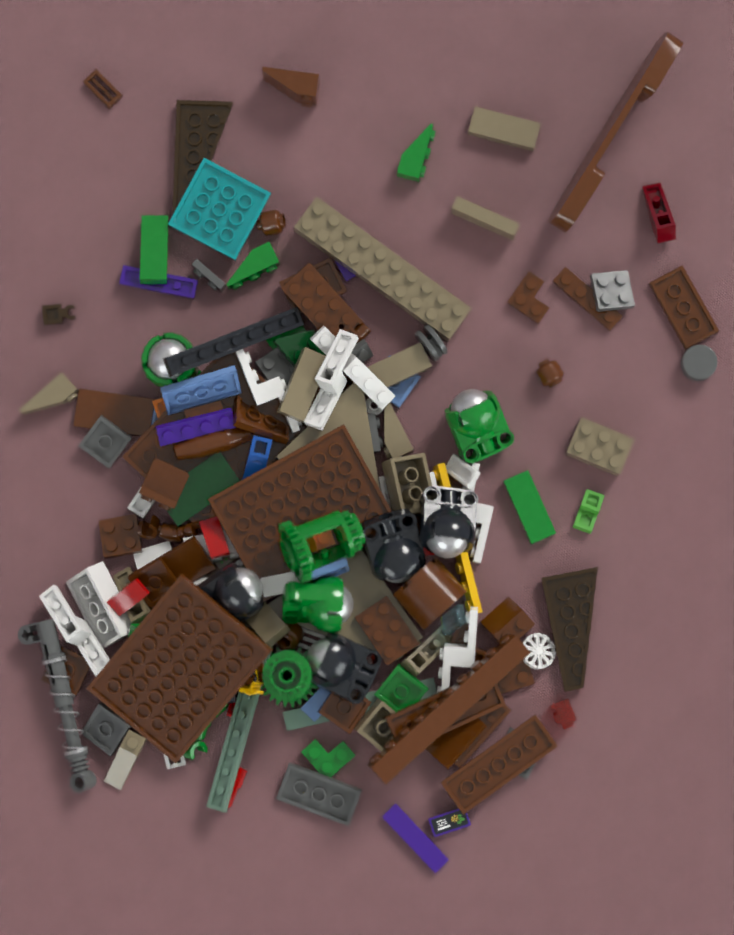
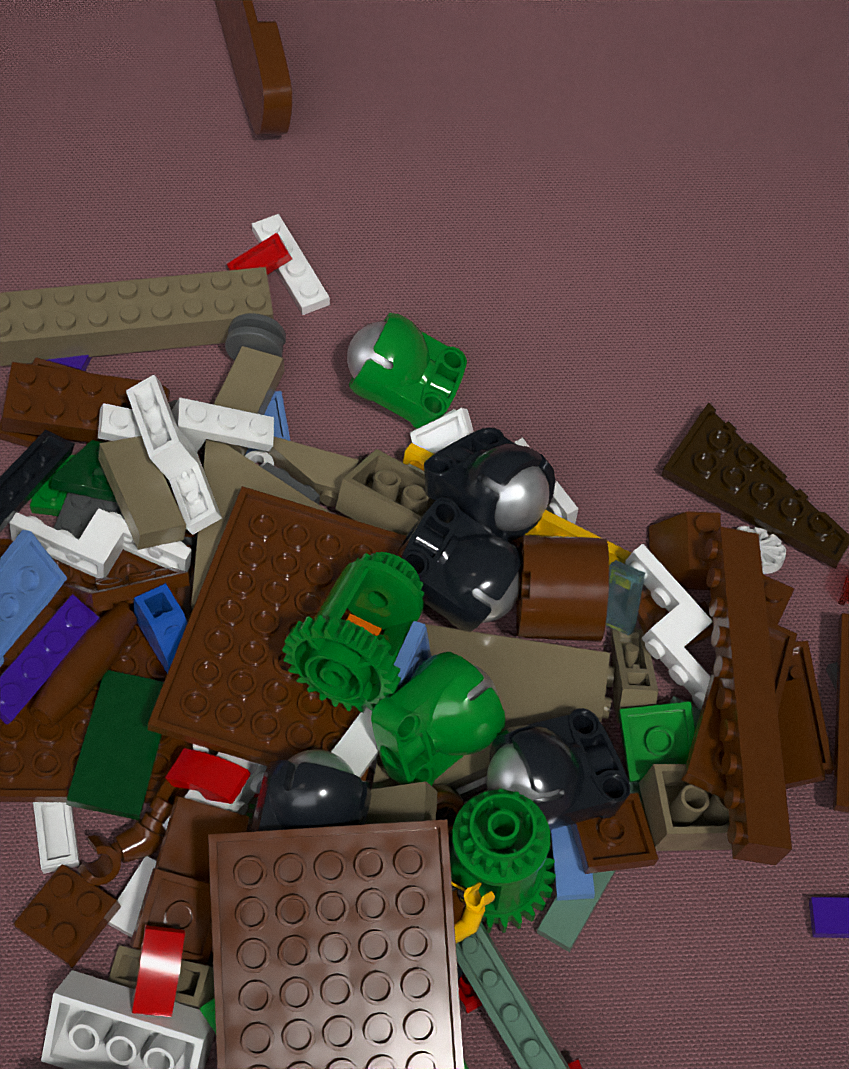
camera: 50 degrees left, 25 degrees down
reddish brown bracket [139,459,189,511] -> none
dark grey tile [276,762,362,826] -> none
green plate [301,739,356,777] -> none
reddish brown plate [355,596,419,666] -> none
green slope [397,123,436,182] -> none
dark tan piece [451,196,520,241] -> none
dark tan piece [468,106,541,151] -> none
green piece [503,470,556,544] -> none
reddish brown plate [507,271,549,324] -> none
reddish brown head [536,359,564,388] -> none
reddish brown plate [553,266,623,331] -> none
dark tan brick [565,417,635,476] -> none
bright green slope [573,489,605,534] -> none
plate [590,270,635,312] -> none
dark red slope [642,182,676,244] -> none
reddish brown tile [649,265,719,350] -> none
dark grey head [681,344,718,381] -> none
none -> red tile [226,233,293,275]
none -> white plate [252,214,330,315]

